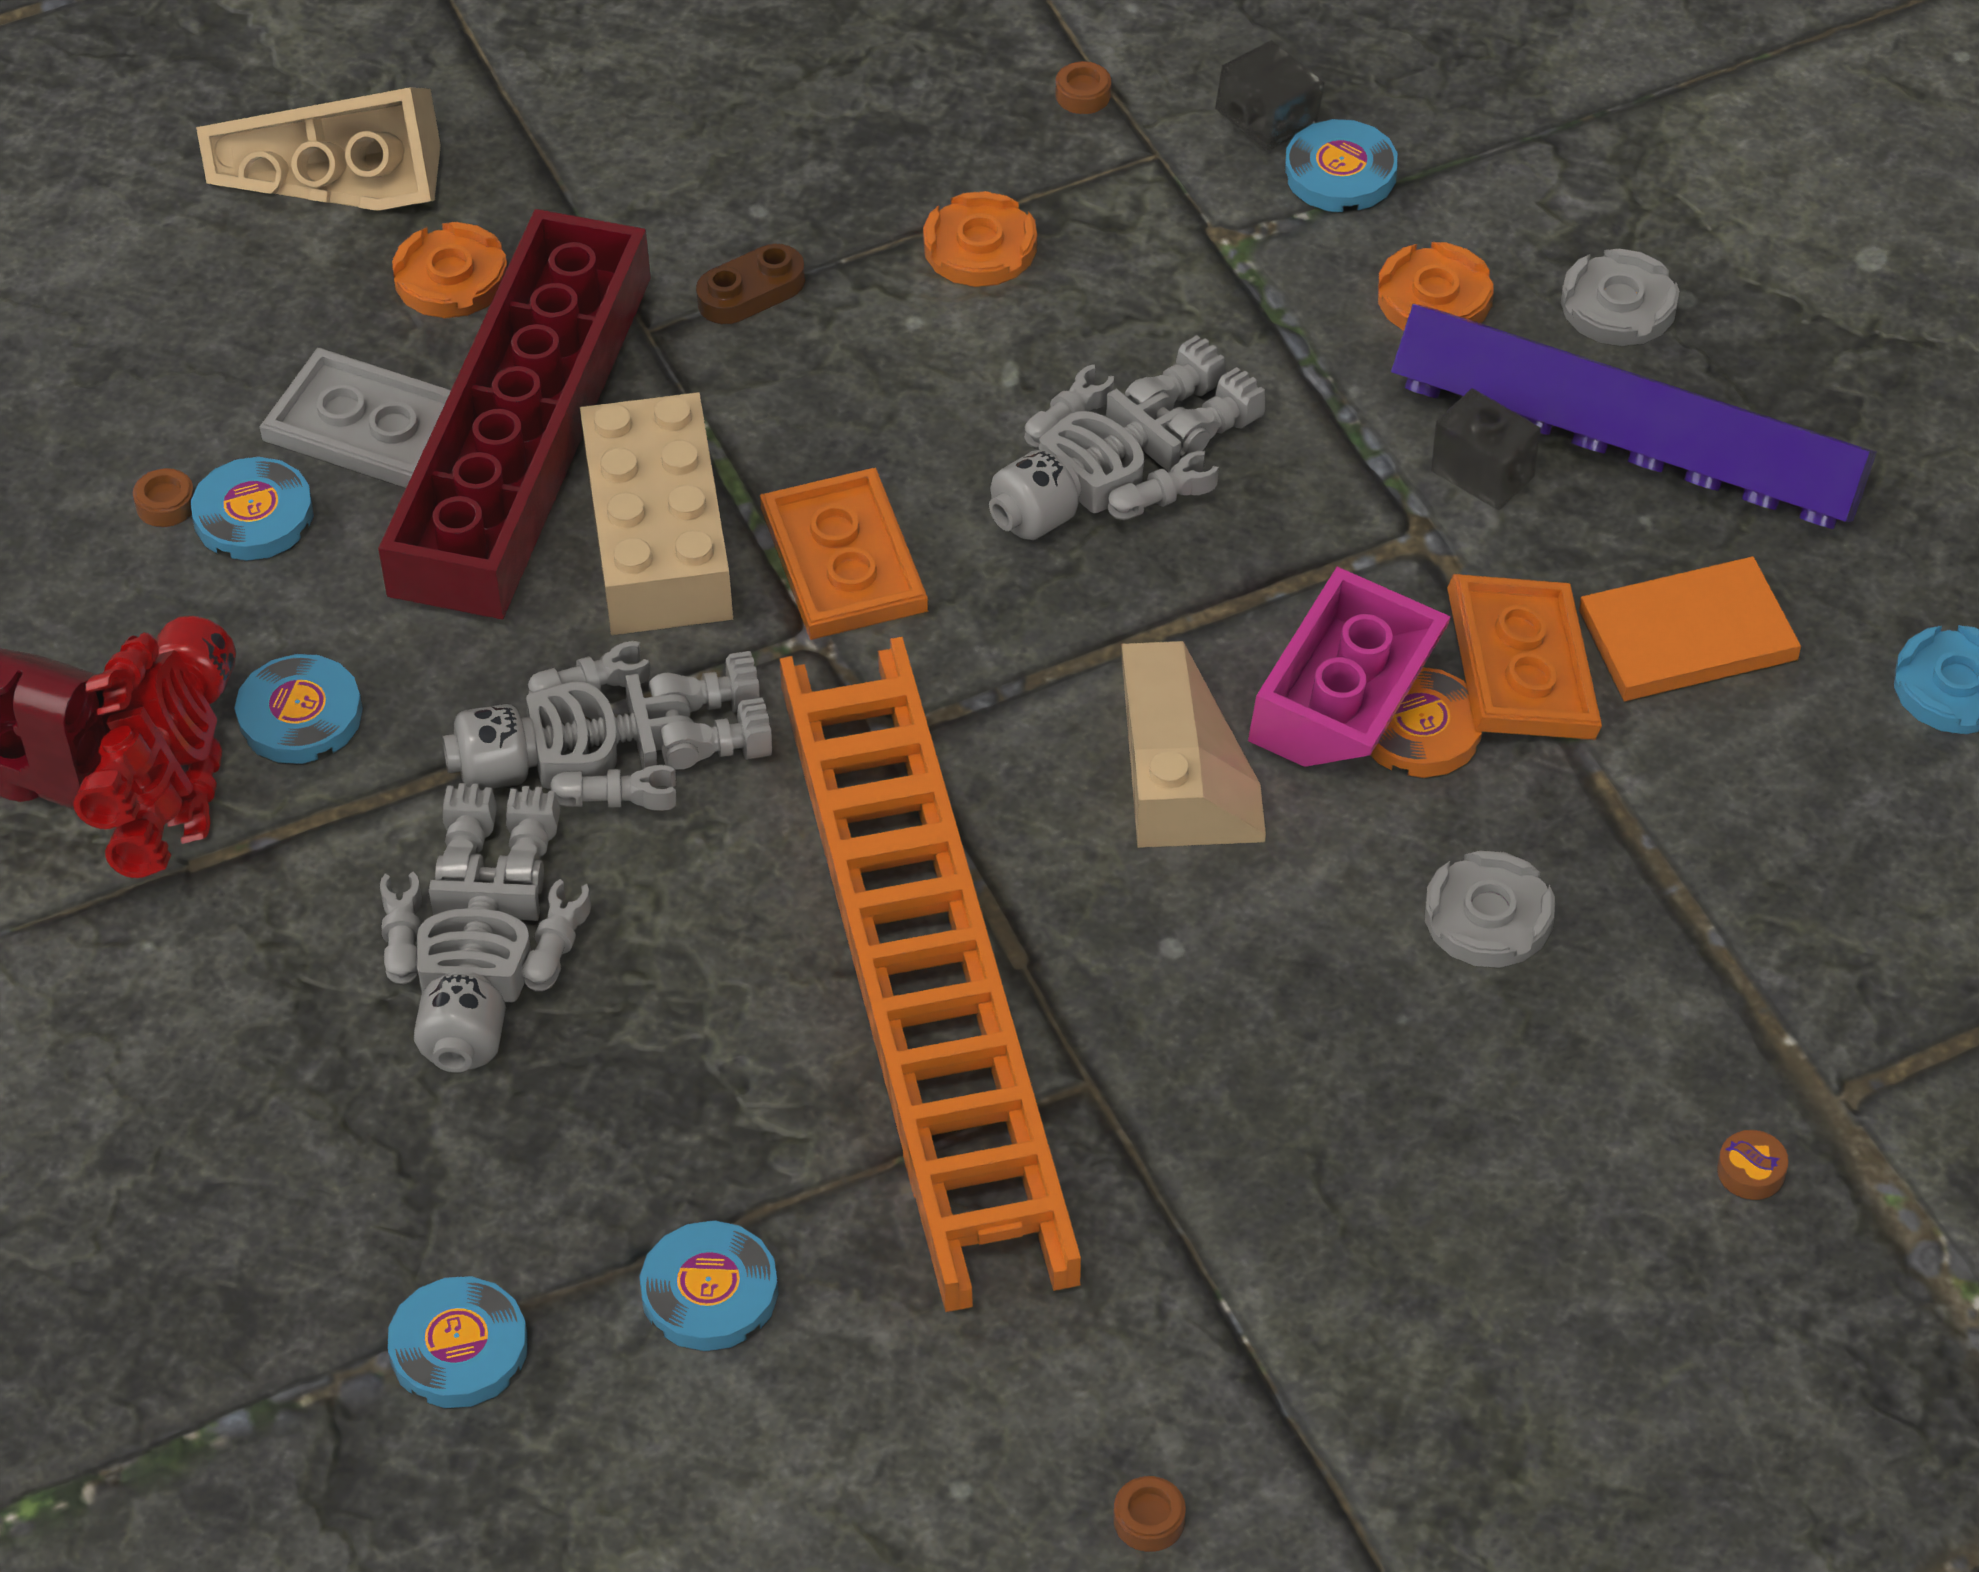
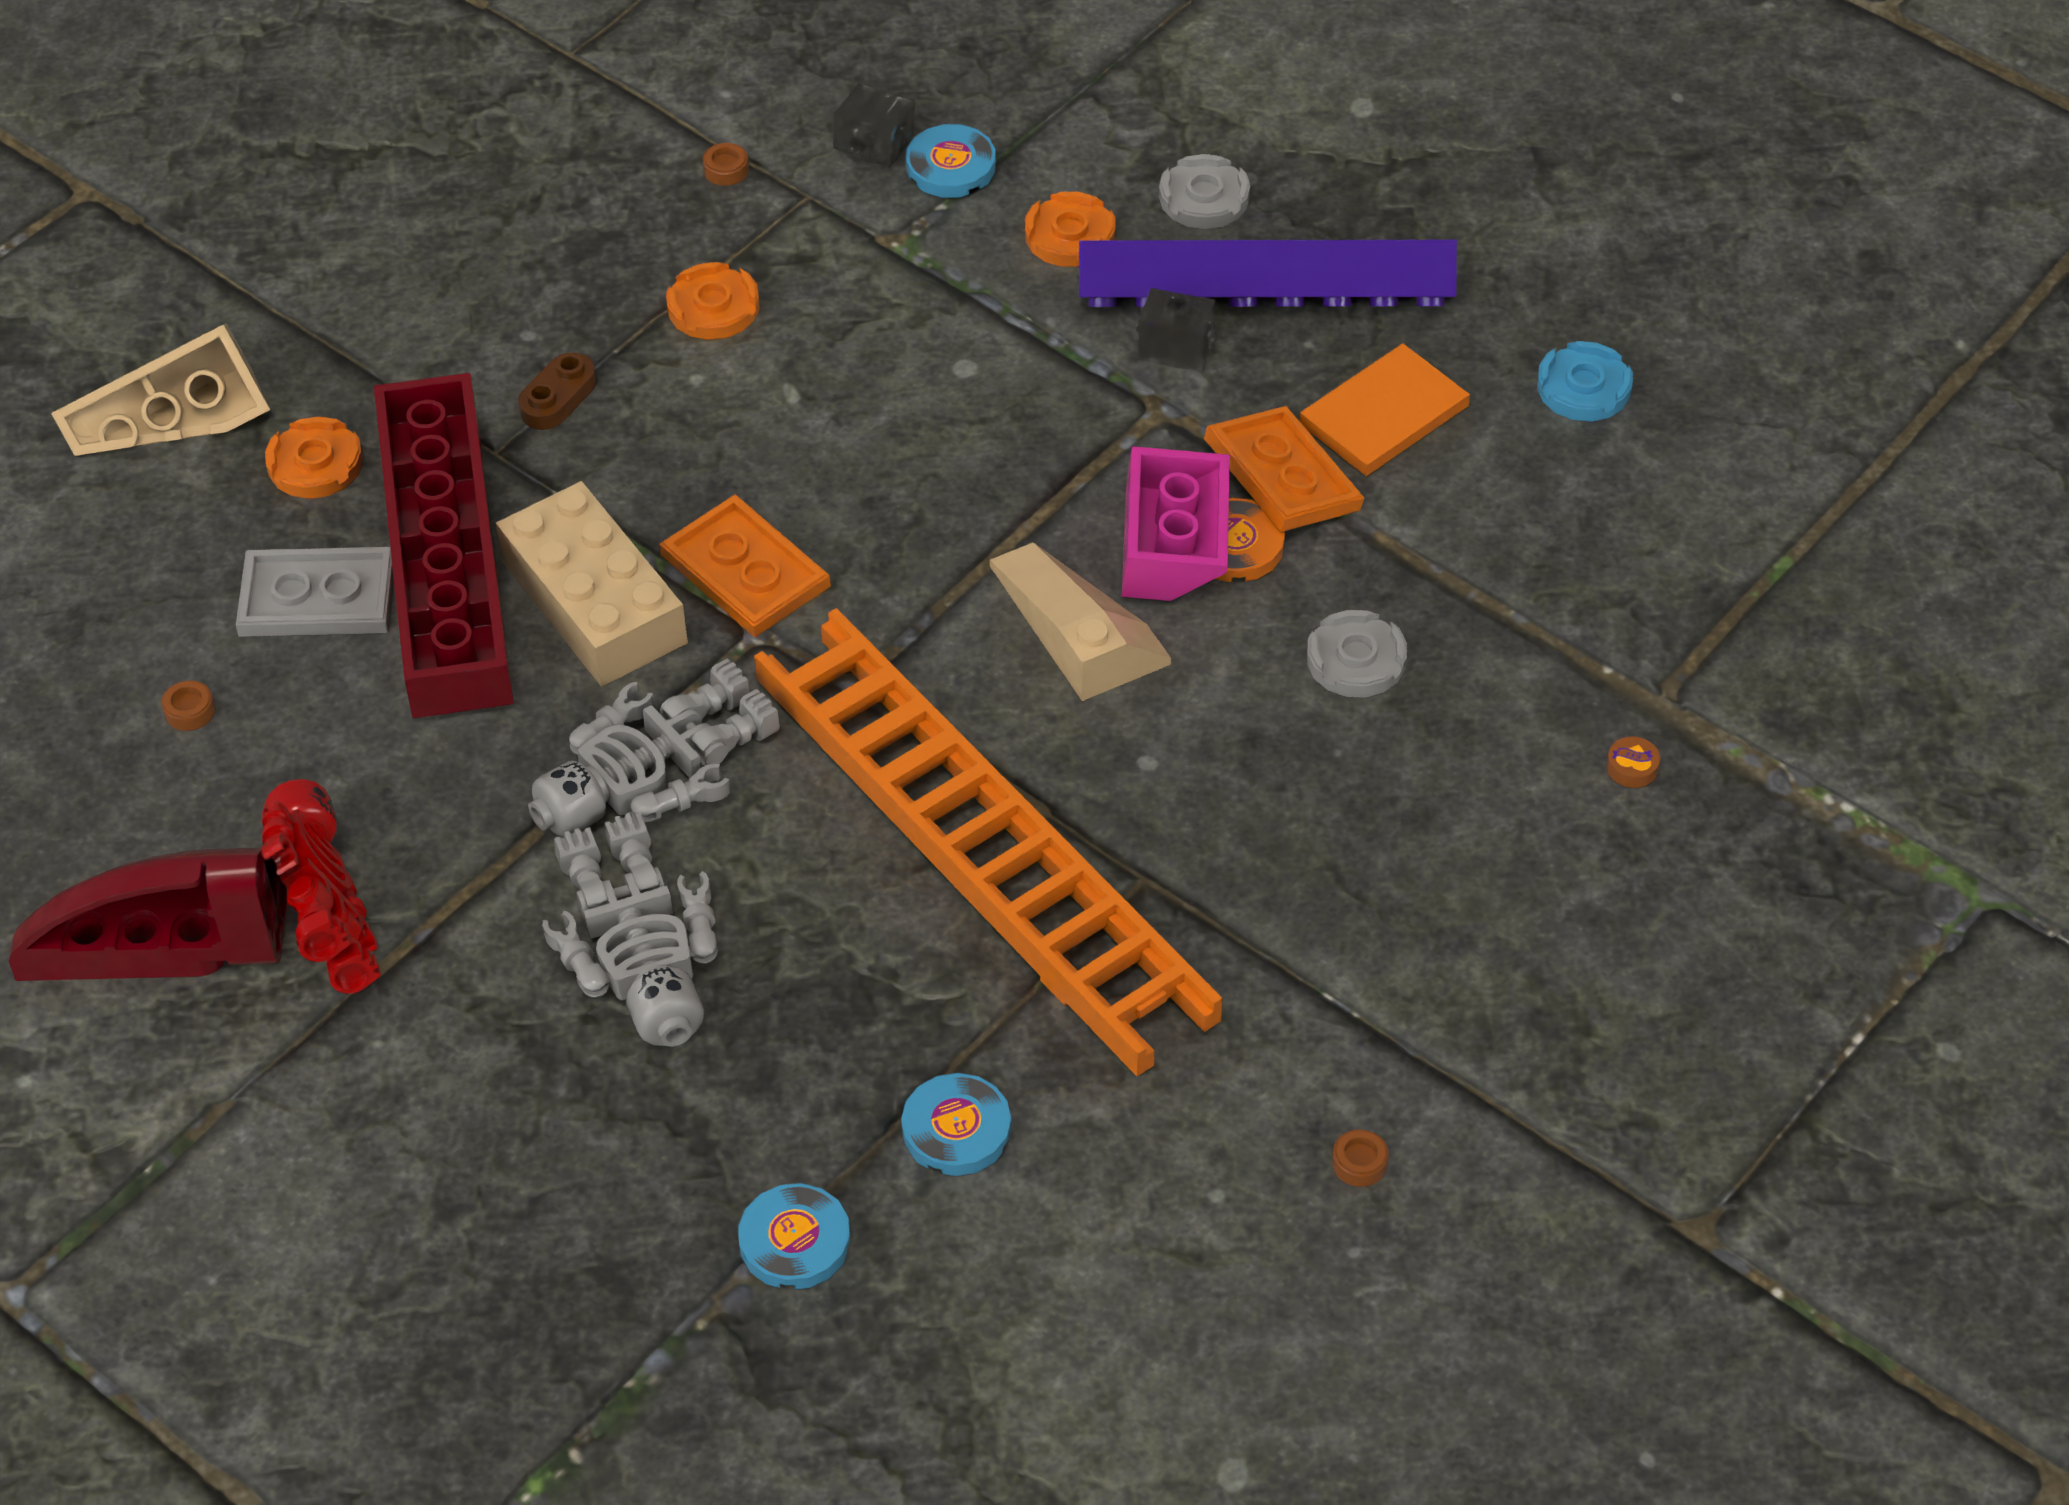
camera: 25 degrees left, 0 degrees up
dark azure tile [191,457,314,561] -> none
dark azure tile [235,654,363,764] -> none
light grey piece [989,335,1265,540] -> none

